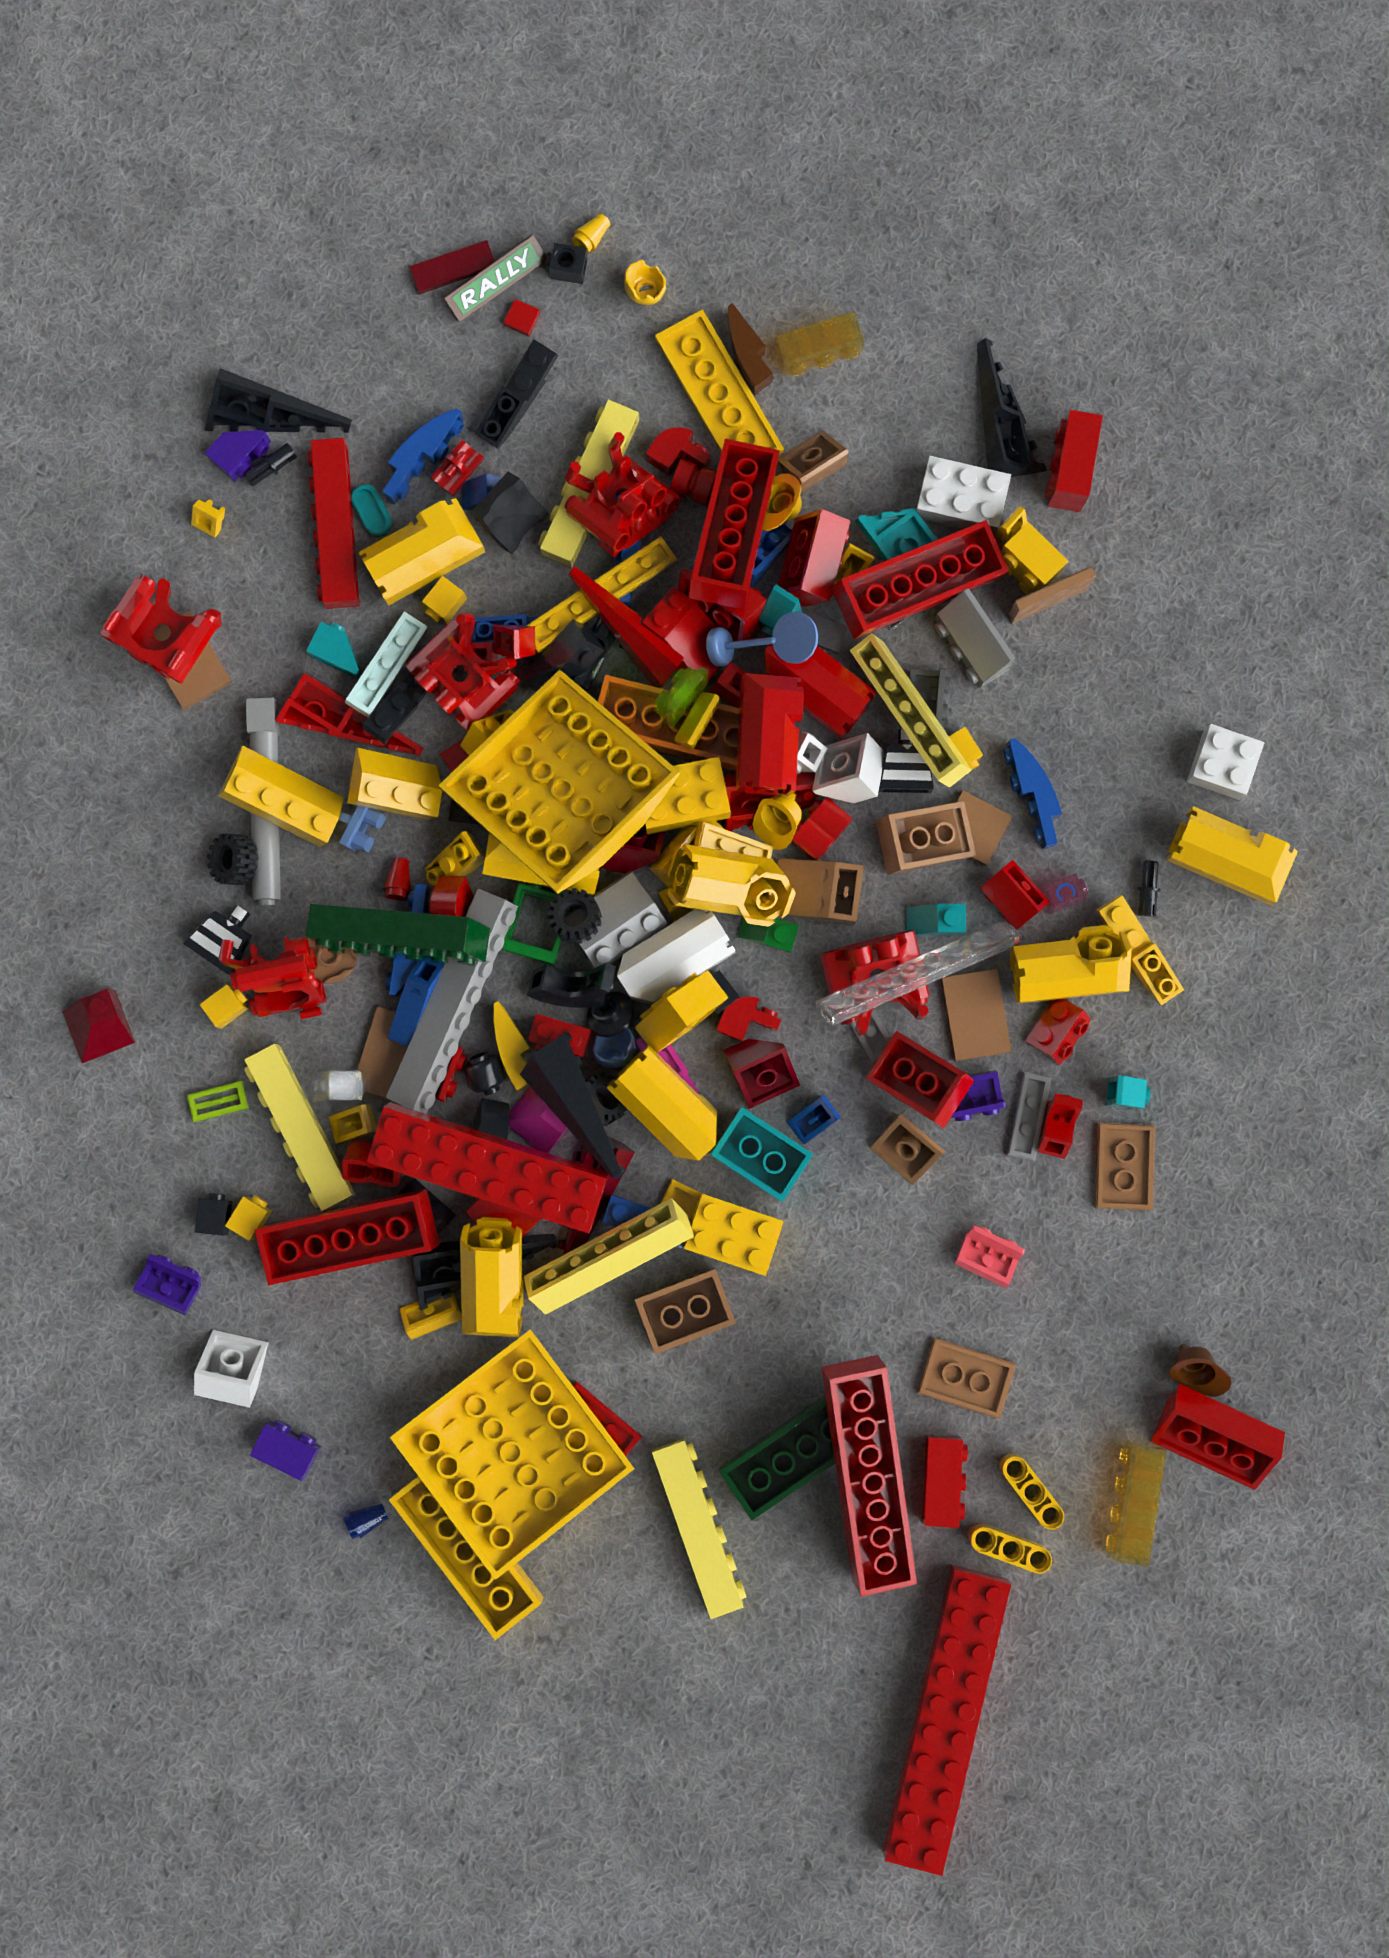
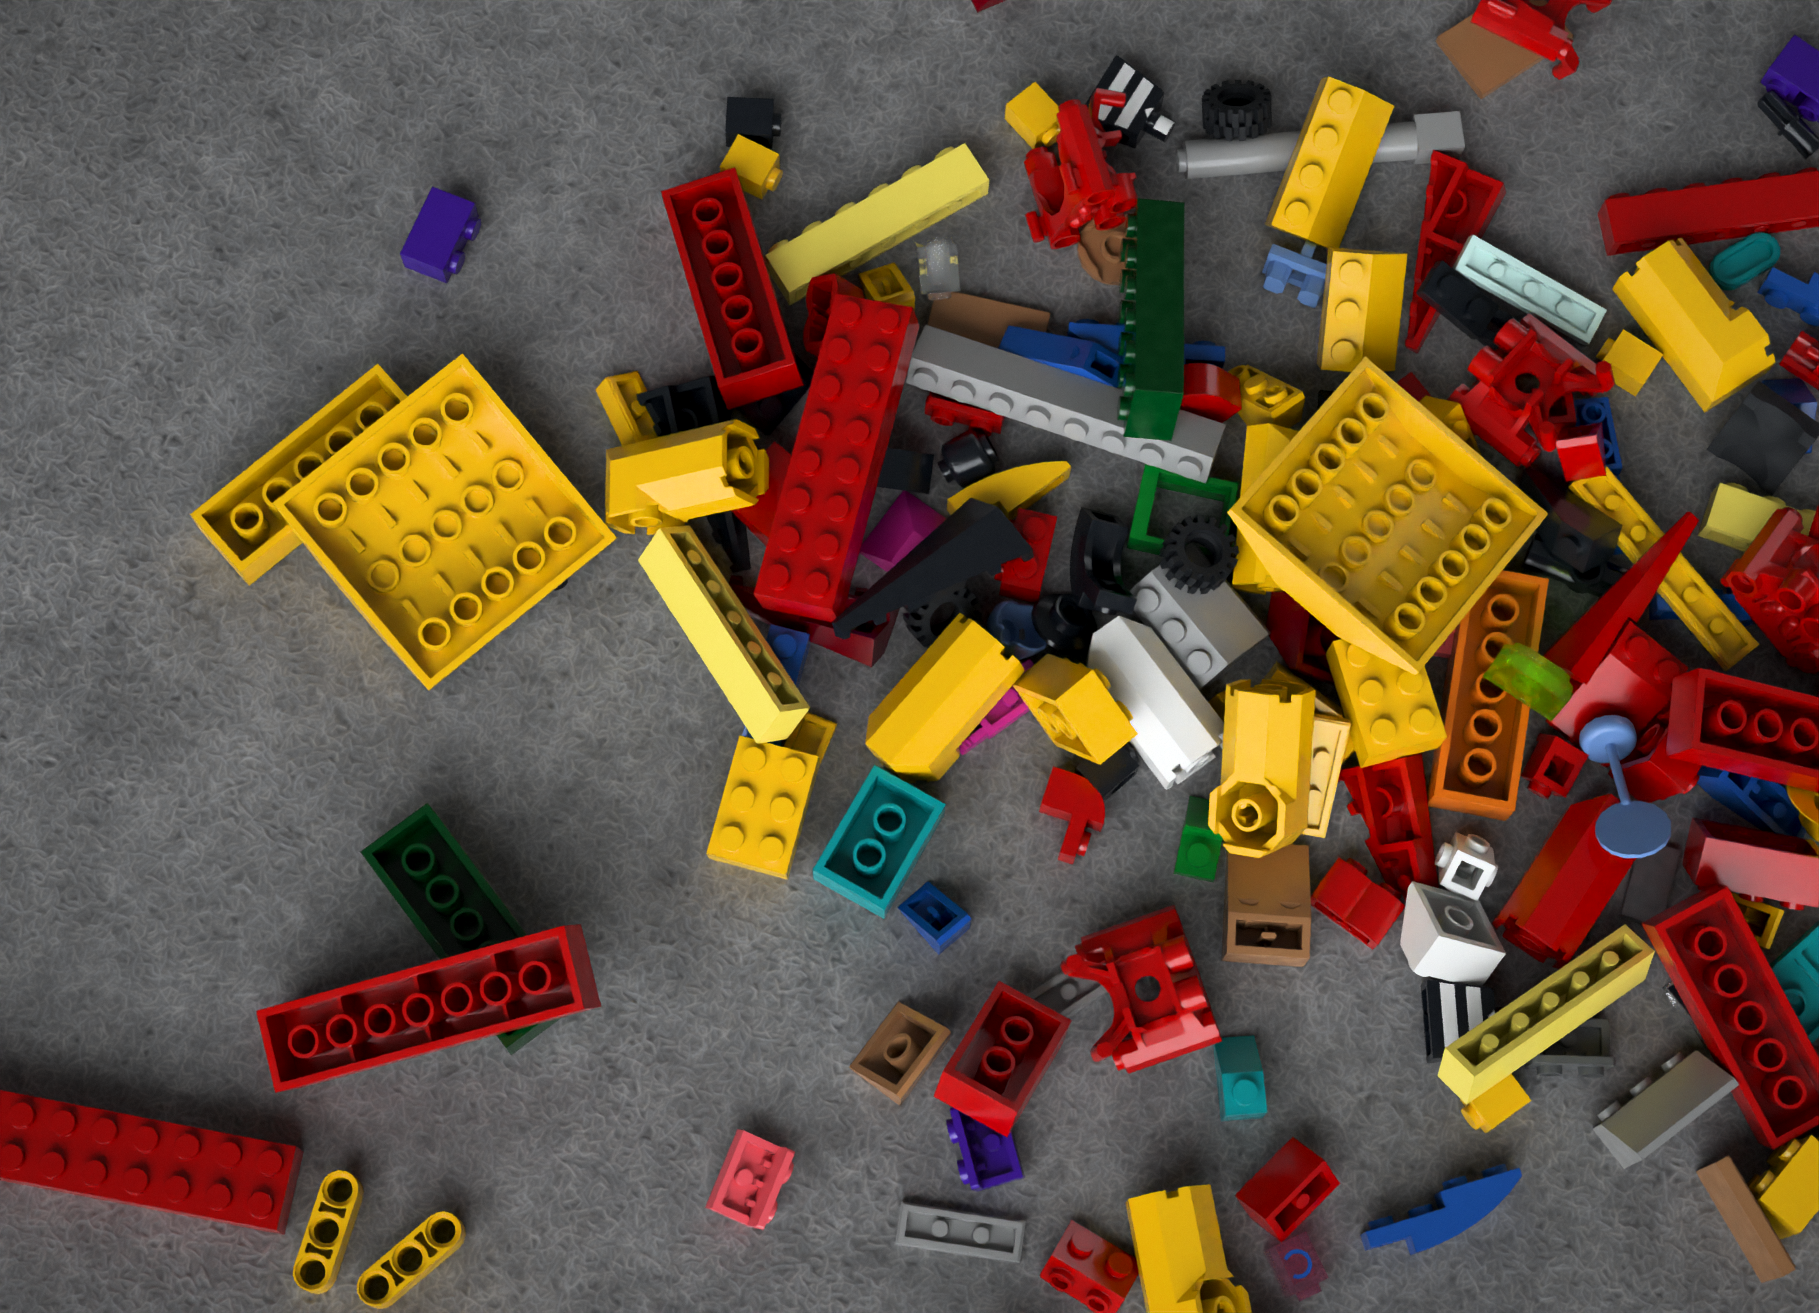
camera: 80 degrees right, 10 degrees down
dark purple bracket [133,1254,201,1315] -> none
lime tile [187,1081,249,1122] -> none
yellow tile [191,500,225,538] -> none
white slope [194,1330,268,1408] -> none
teal slope [306,622,362,680] -> none
clear blue cone [343,1503,389,1539] -> none
red cone [383,858,411,901] -> none
red tile [573,1381,642,1456] -> none
medium nougat brick [635,1268,736,1354] -> none
light yellow brick [652,1438,747,1619] -> none
yellow slope [674,692,720,750] -> none
dark red slope [723,1038,800,1109] -> none
red brick [735,673,804,796] -> none
yellow piece [753,793,802,850] -> none
teal slope [759,584,802,637] -> none
clear plate [816,920,1021,1026] -> none
medium nougat slope [875,801,976,875] -> none
medium nougat tile [917,1338,1016,1419] -> none
red brick [922,1435,968,1528] -> none
medium nougat tile [941,969,1012,1061] -> none
medium nougat tile [957,790,1013,866] -> none
red brick [1037,1093,1083,1159] -> none

